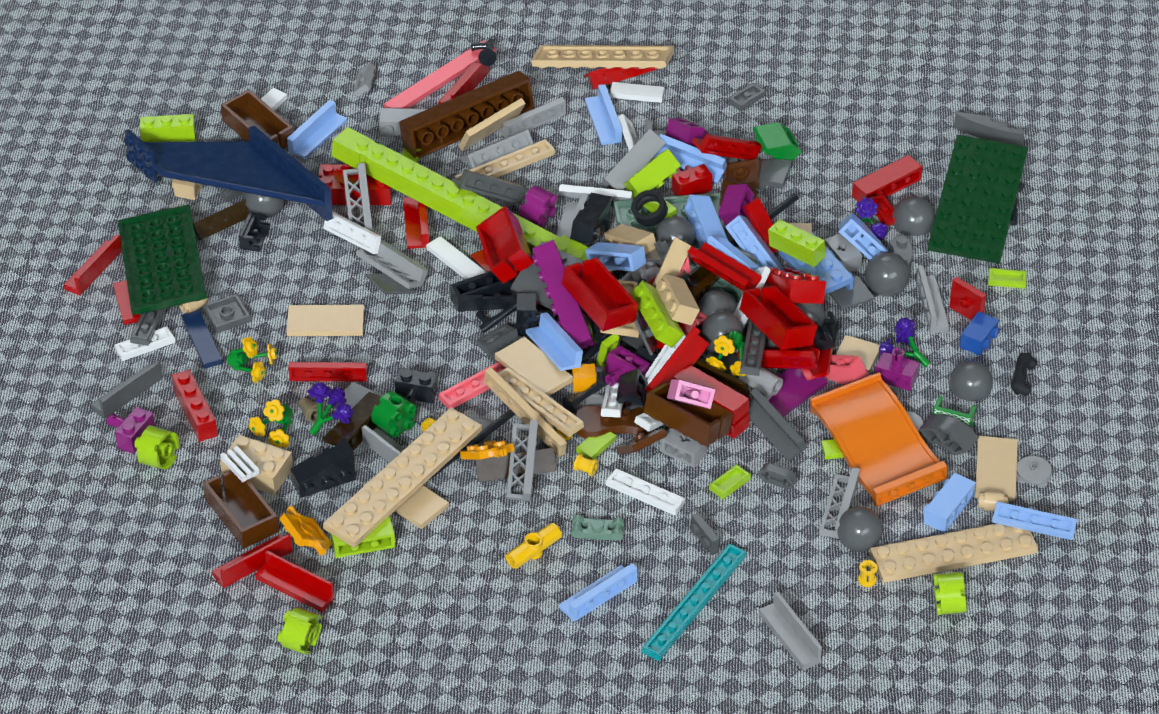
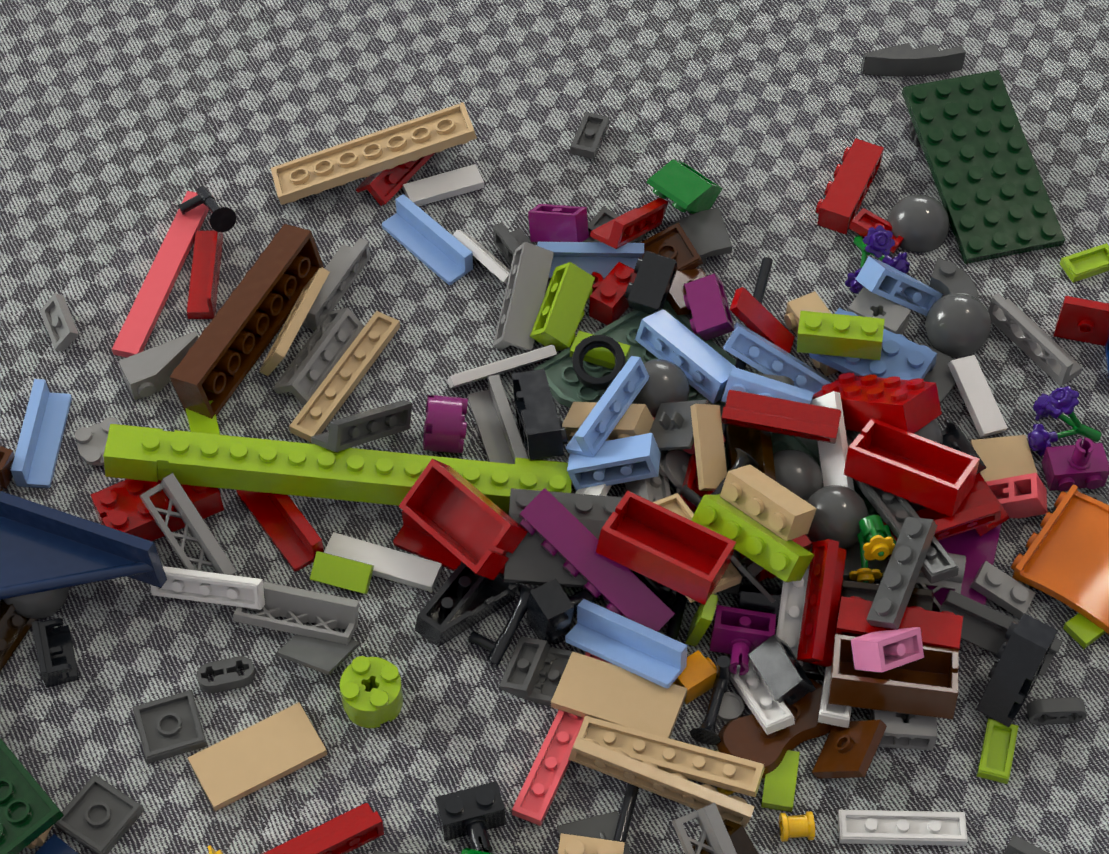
camera: 30 degrees left, 10 degrees up
none -> dark grey tile [132,690,207,764]
none -> dark grey beam [196,656,255,693]
none -> lime tile [310,551,374,594]
none -> lime brick [340,656,403,728]
none -> light blue panel [565,356,649,457]
none -> black brick [625,251,678,315]
none -> dark grey plate [866,517,937,630]
none -> white tile [948,355,1008,438]
none -> light grey plate [970,561,1036,619]
none -> black wedge [976,613,1058,727]

